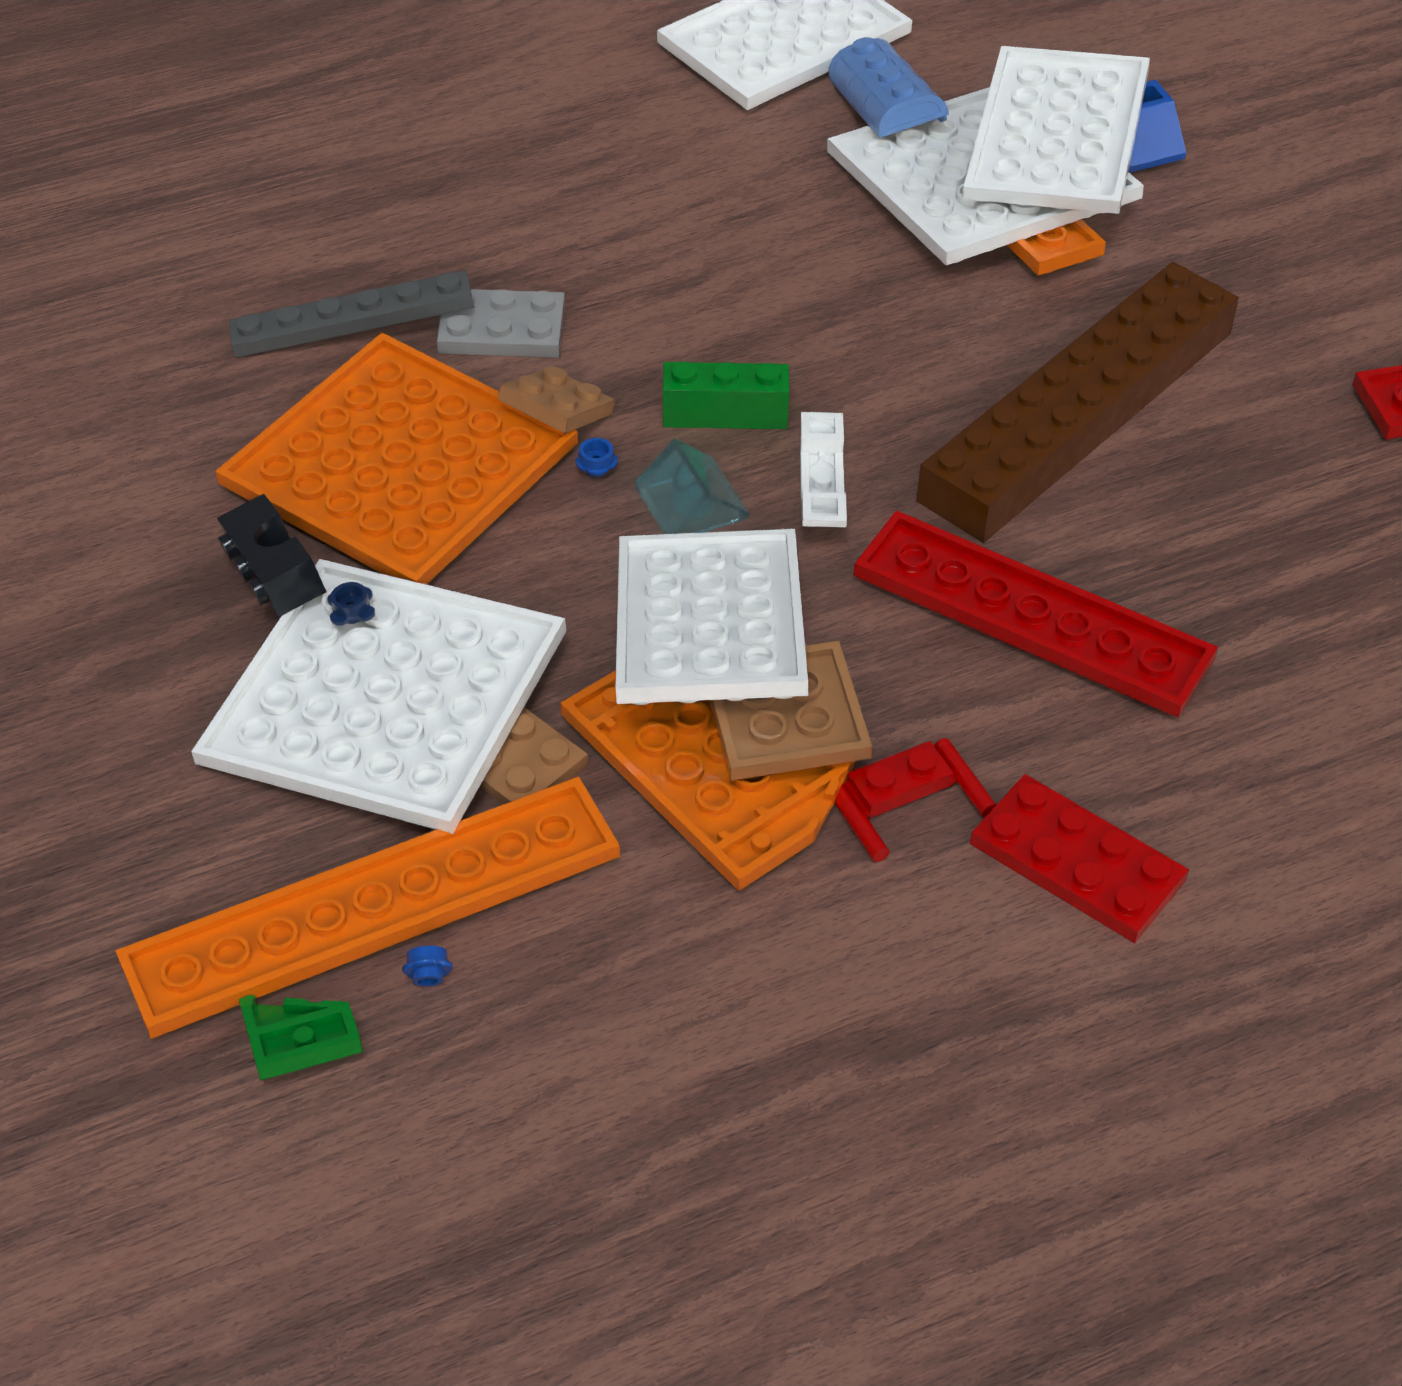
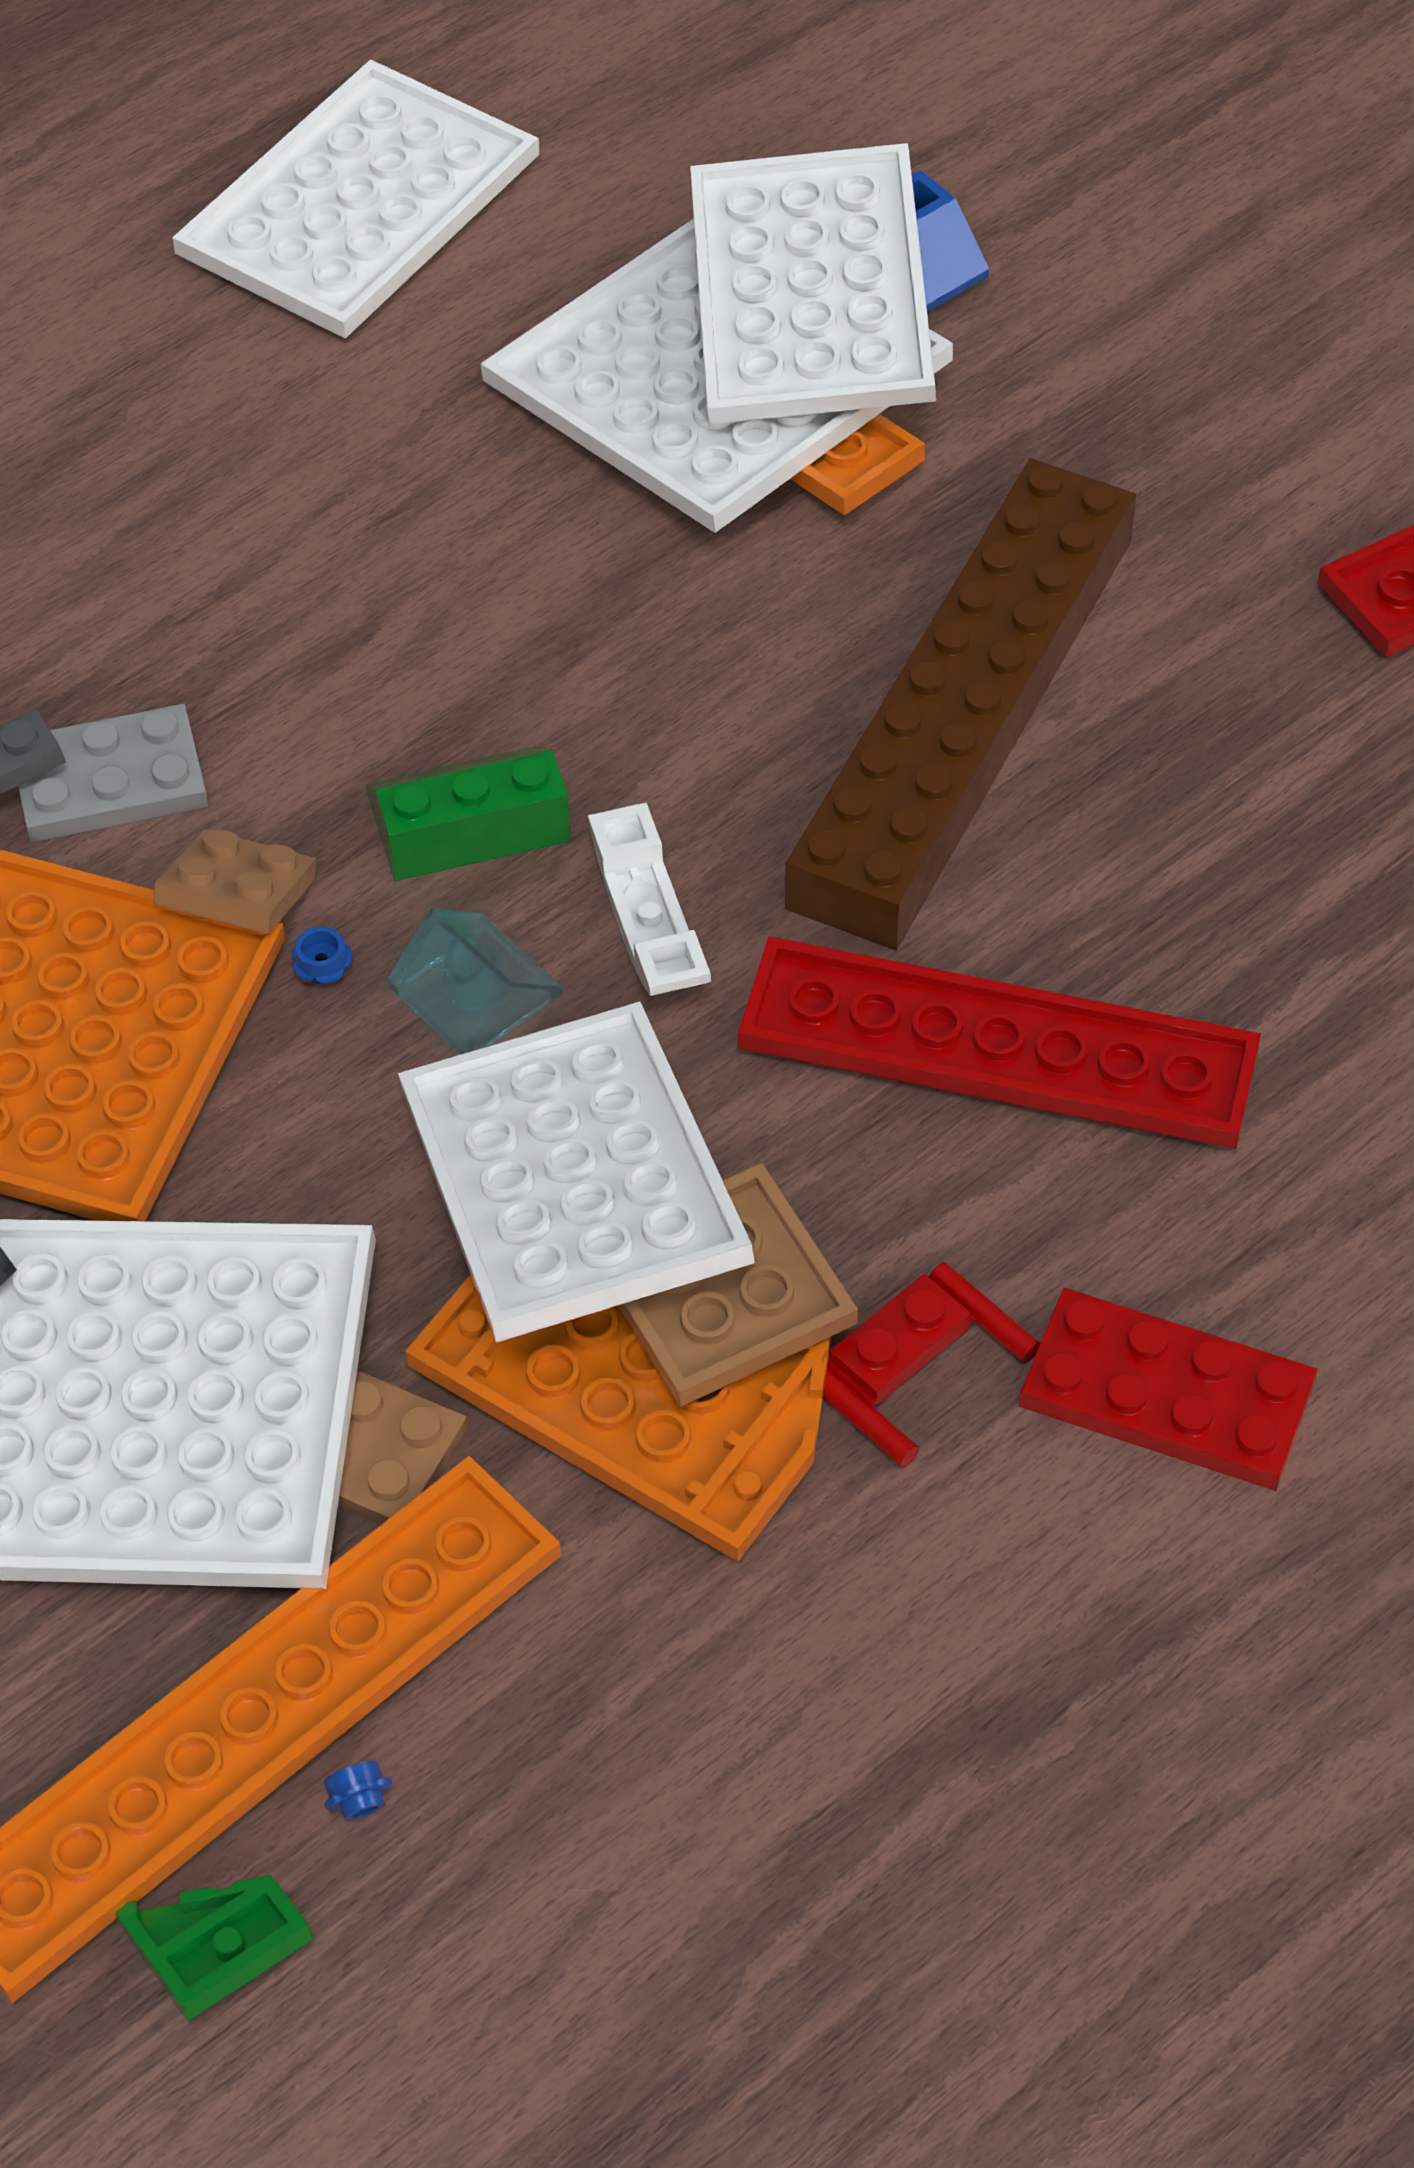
camera: 15 degrees left, 5 degrees up
dark blue plate [327,582,375,626] -> none
medium blue container [829,37,949,138] -> none

